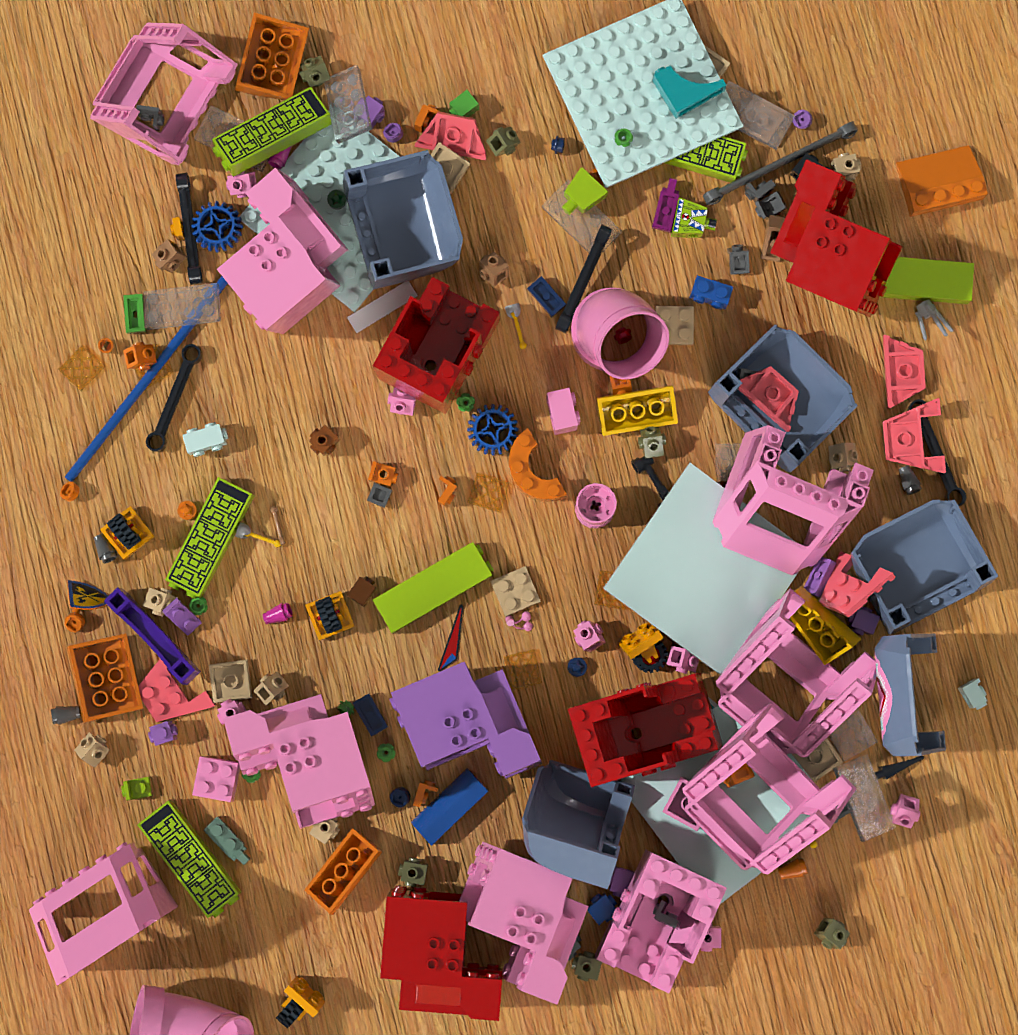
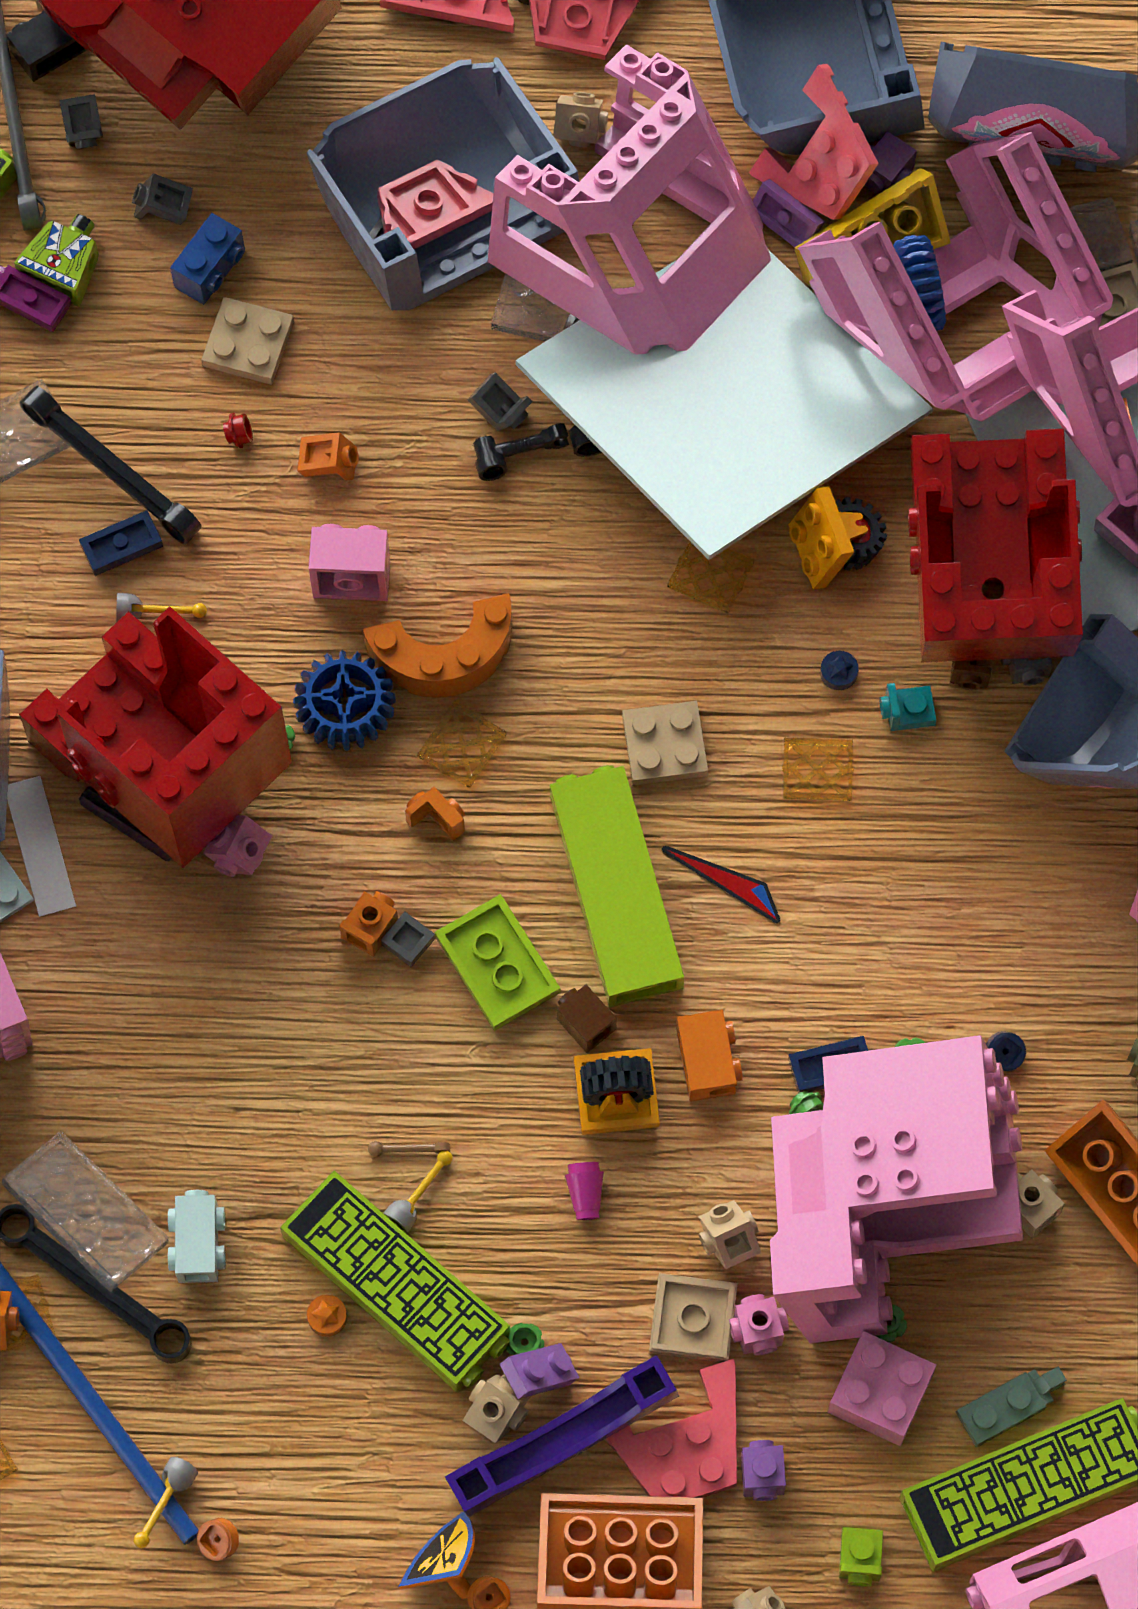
camera: 75 degrees left, 15 degrees down
dark grey cone [94,534,117,564] -> none
plate [100,506,155,560] -> none
dark orange brick [309,425,340,456] -> none
medium lavender piece [390,661,542,779] -> none
blue brick [411,768,489,846] -> none
orange bracket [413,780,438,807] -> none
medium nougat brick [479,252,509,287] -> none
bright pink piece [505,611,533,631] -> none
bright pink cylinder [571,288,669,379] -> none
bright pink brick [573,620,606,652] -> none
bright pink wheel [575,483,617,529] -> none
yellow brick [596,385,678,436] -> none
olive brick [638,426,666,459] -> none
bright pink brick [667,646,699,674] -> none
dark grey bracket [745,180,776,202] -> none
medium nougat slope [761,215,785,262] -> none
dark grey cone [899,465,922,495] -> none
light aqua brick [958,678,987,710] -> none
none -> clear plate [2,1131,169,1292]
none -> hinge [134,1457,198,1548]
none -> lime plate [434,894,561,1031]
none -> dark grey bracket [467,372,532,431]
none -> orange brick [676,1009,743,1102]
none -> teal bracket [879,683,937,731]
none -> blue gear [893,235,946,331]

